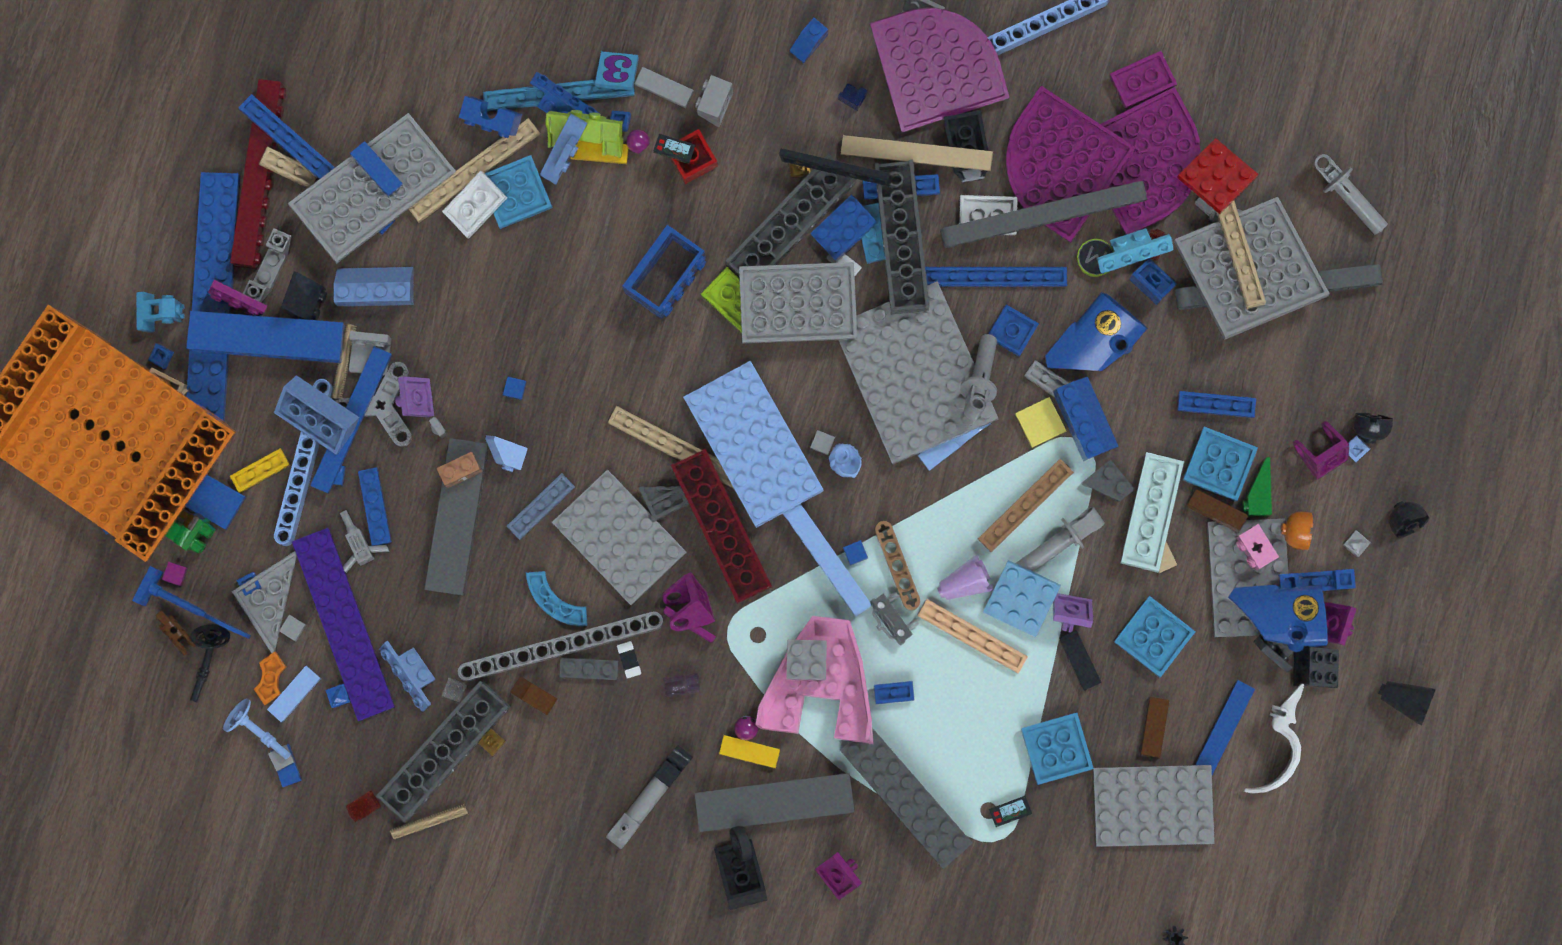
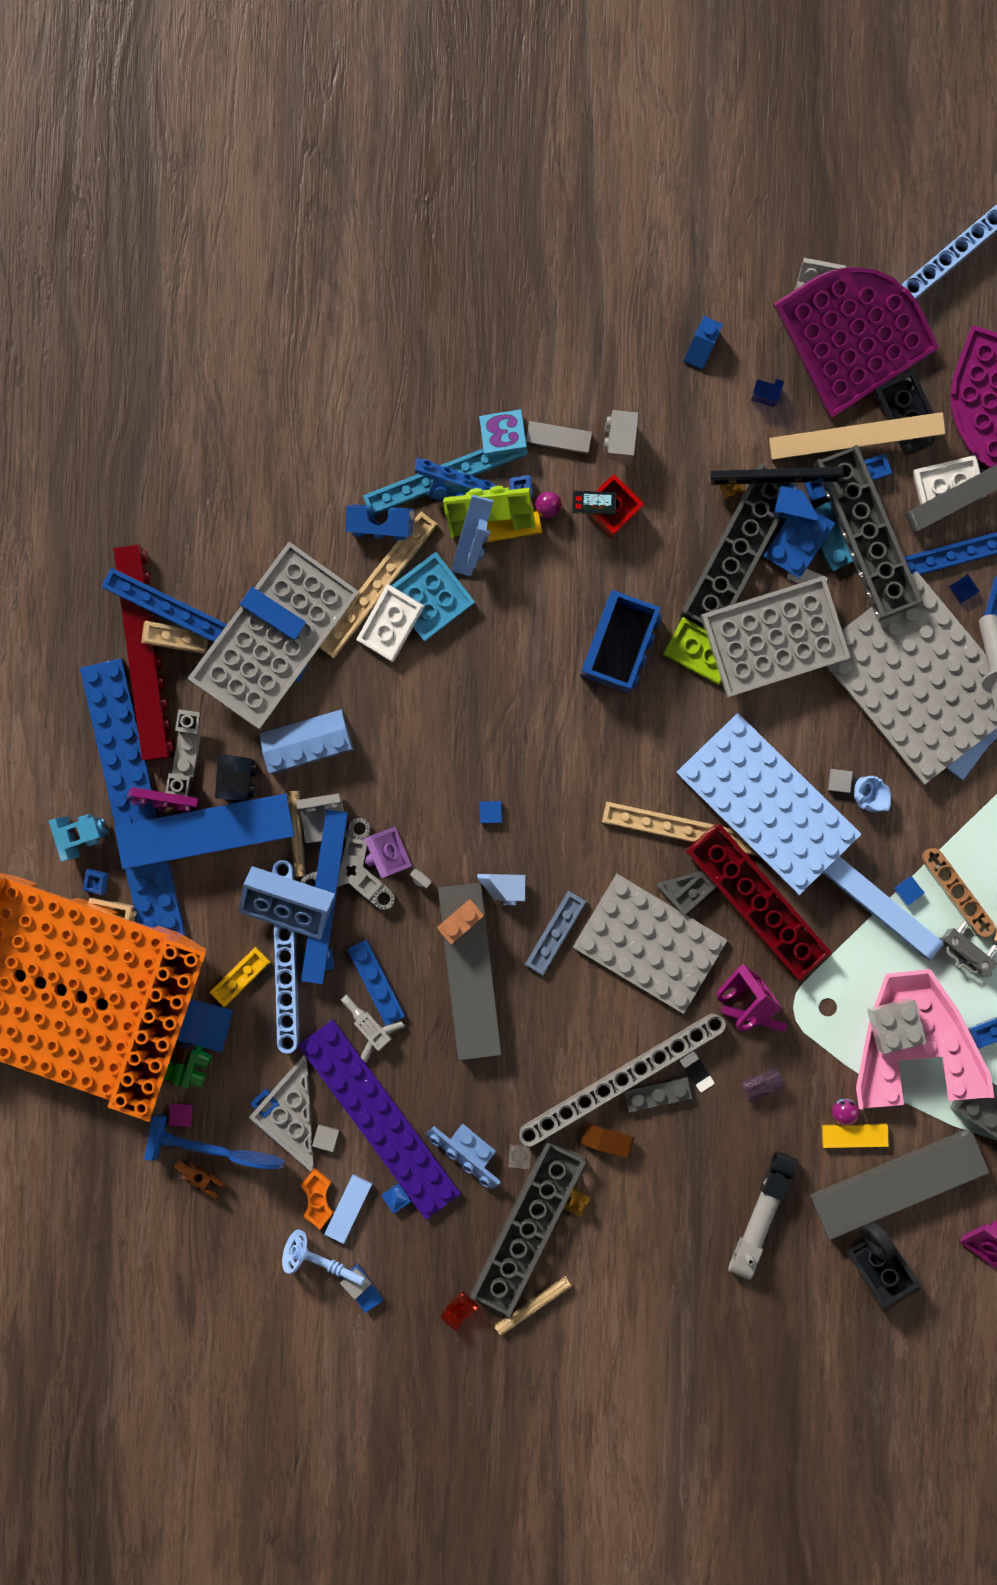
camera: 20 degrees left, 5 degrees up
black dish [190,625,230,702] -> none
dark azure tile [526,571,588,626] -> none
none -> blue slope [773,484,818,525]
none -> clear blue tile [948,574,980,604]

